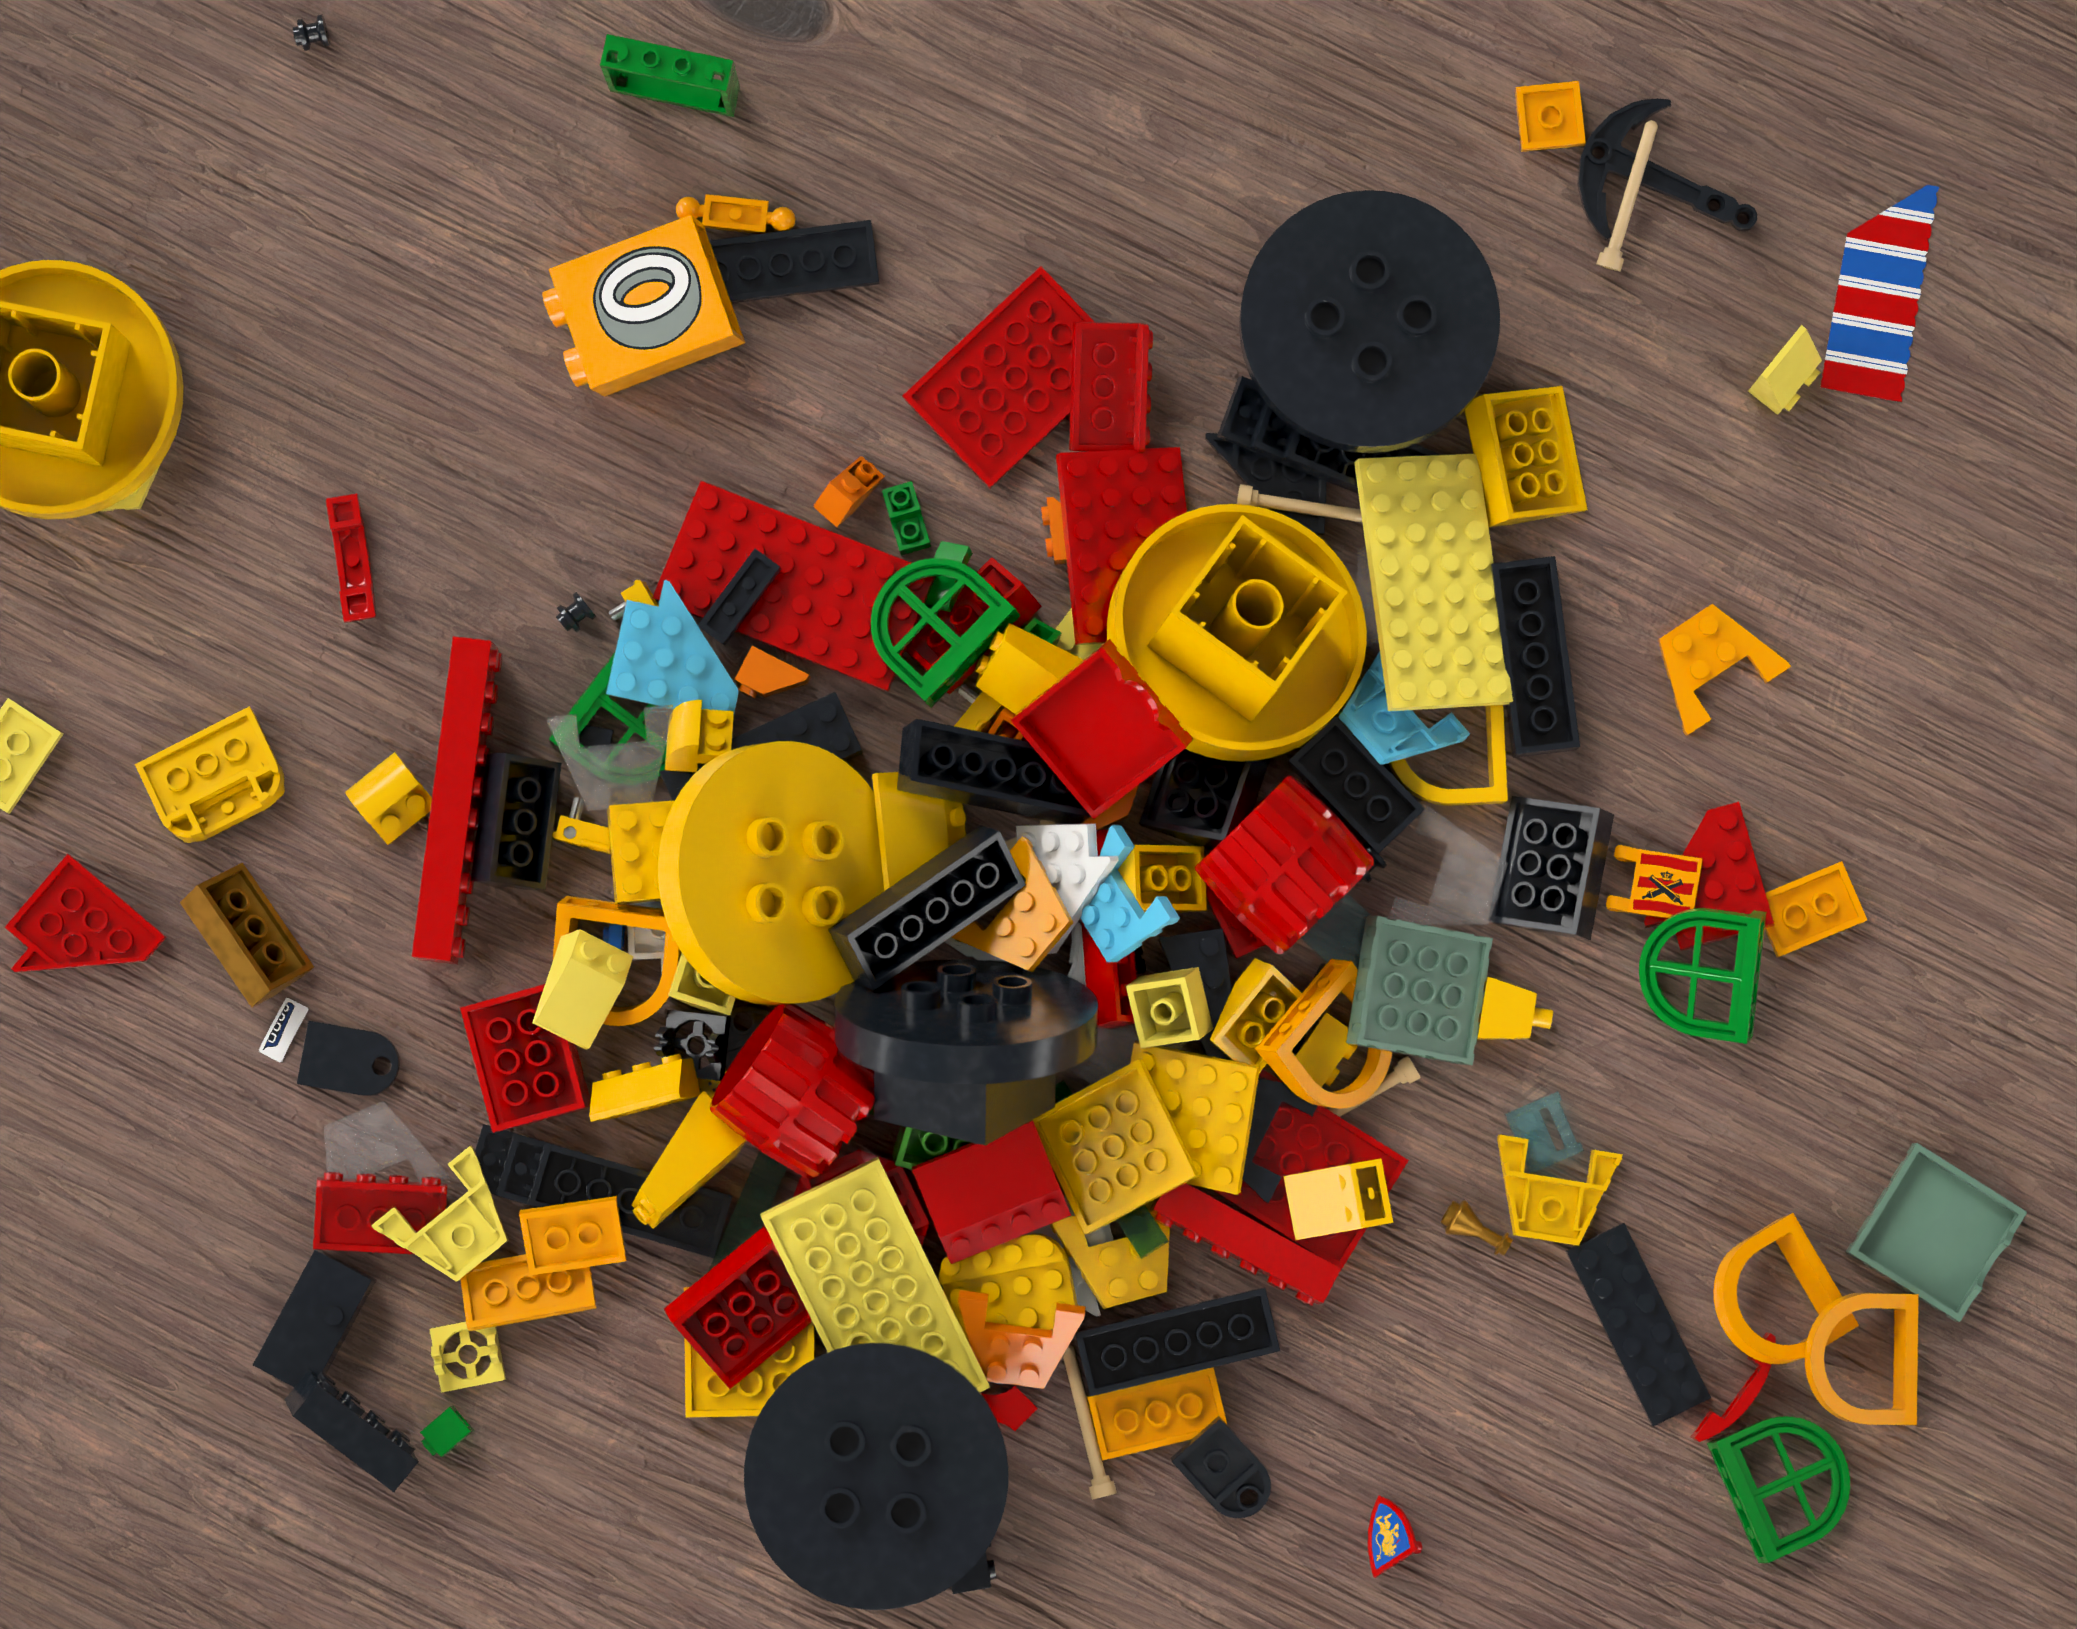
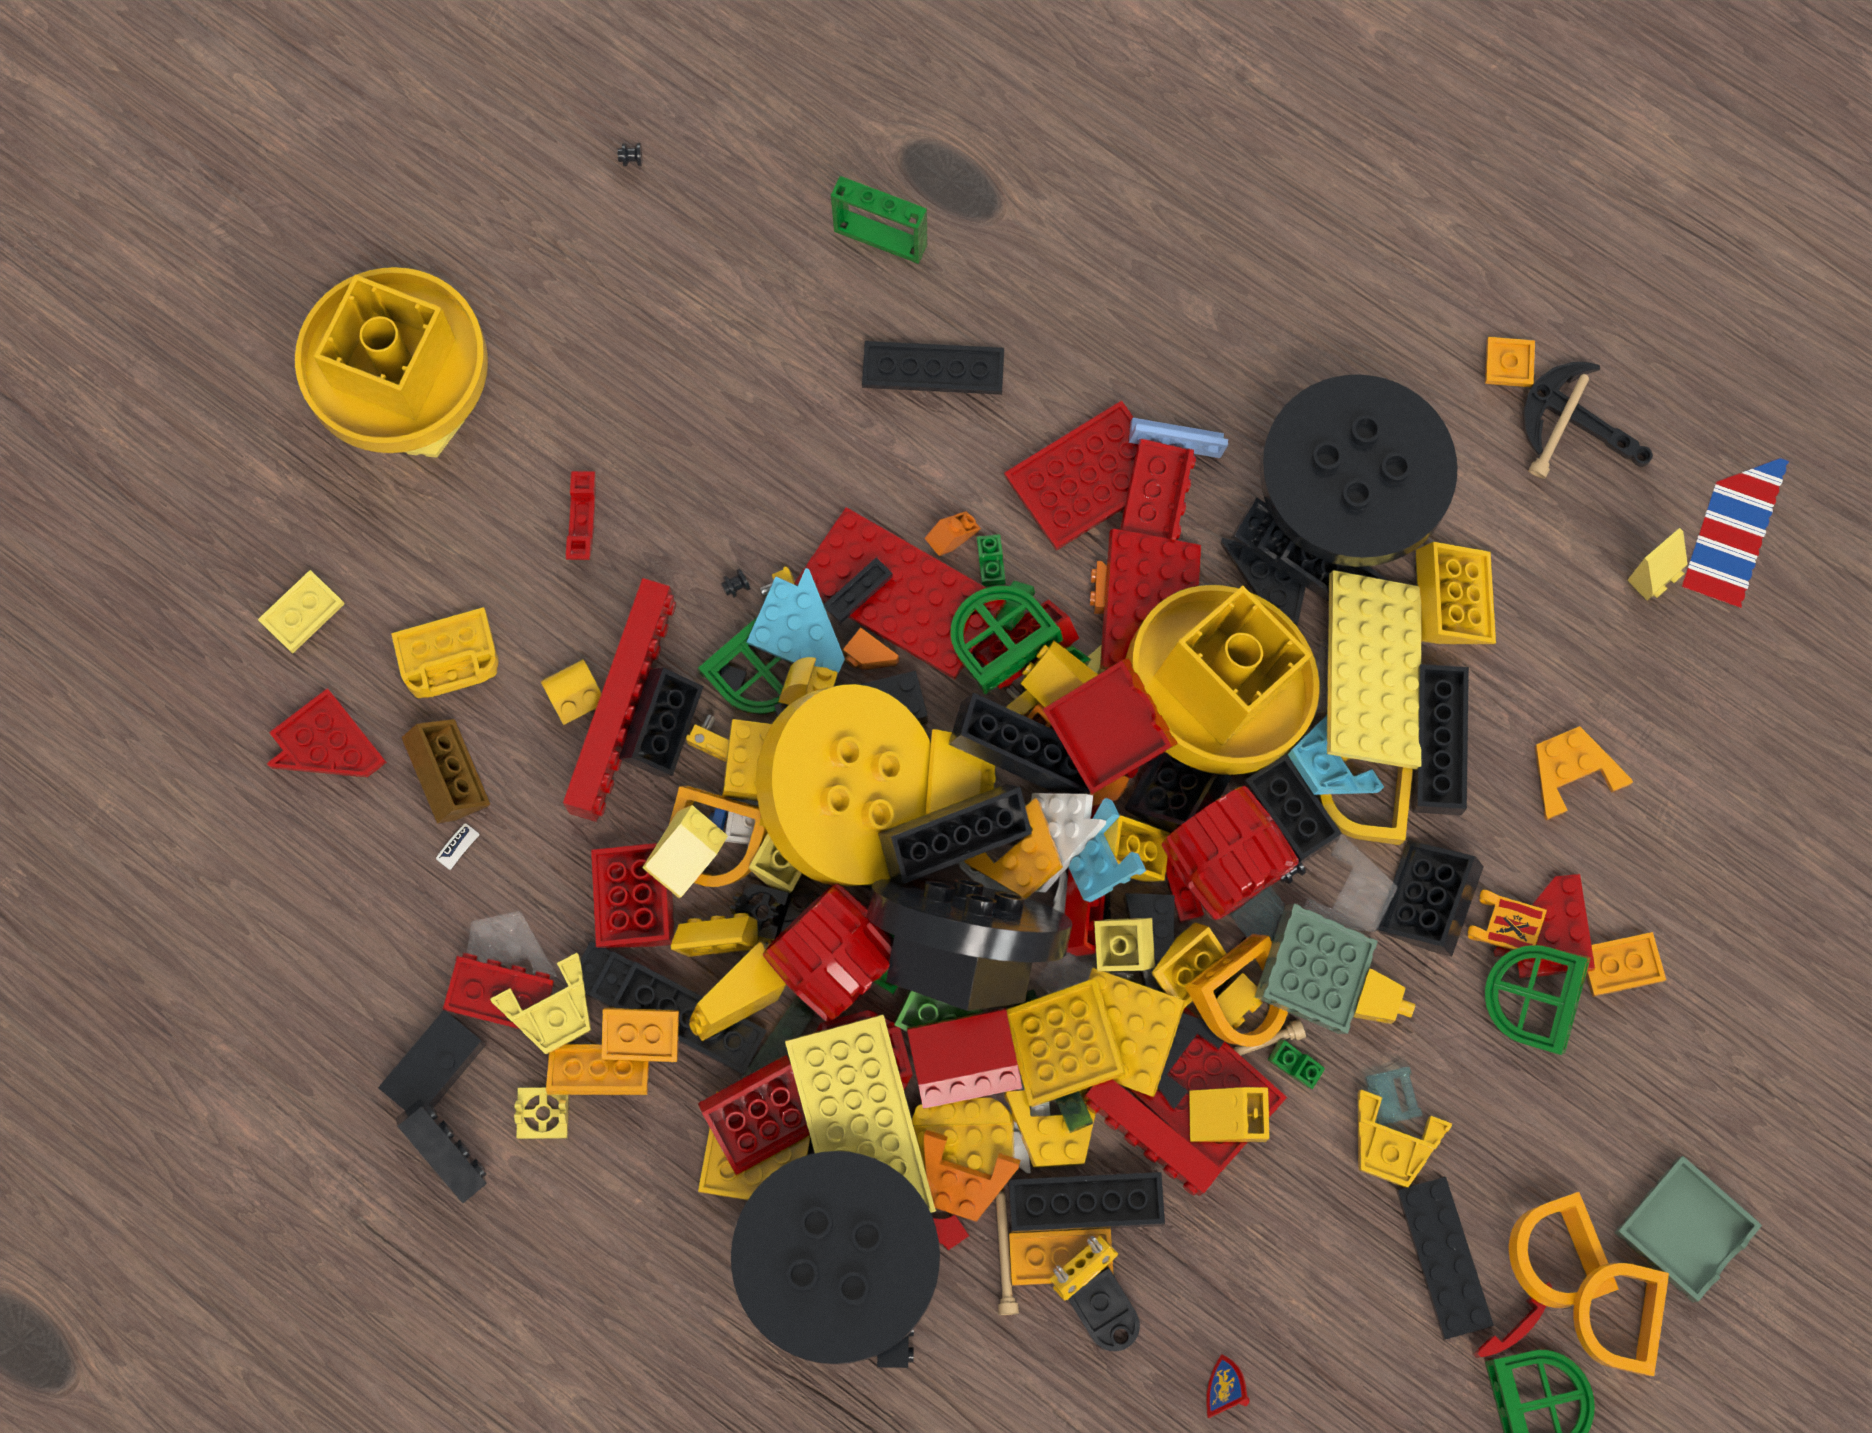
camera: 10 degrees right, 10 degrees down
black tile [297,1020,400,1096] -> none
green brick [420,1406,474,1457] -> none
light orange brick [542,215,745,397] -> none
clear wing [547,705,673,811] -> none
light orange plate [676,194,796,234] -> none
tan piece [1237,484,1362,523] -> none
pearl gold piece [1440,1200,1513,1256] -> none
none -> yellow piece [1050,1236,1118,1301]
none -> light blue fence [1129,418,1228,458]
none -> green slope [1267,1039,1325,1089]

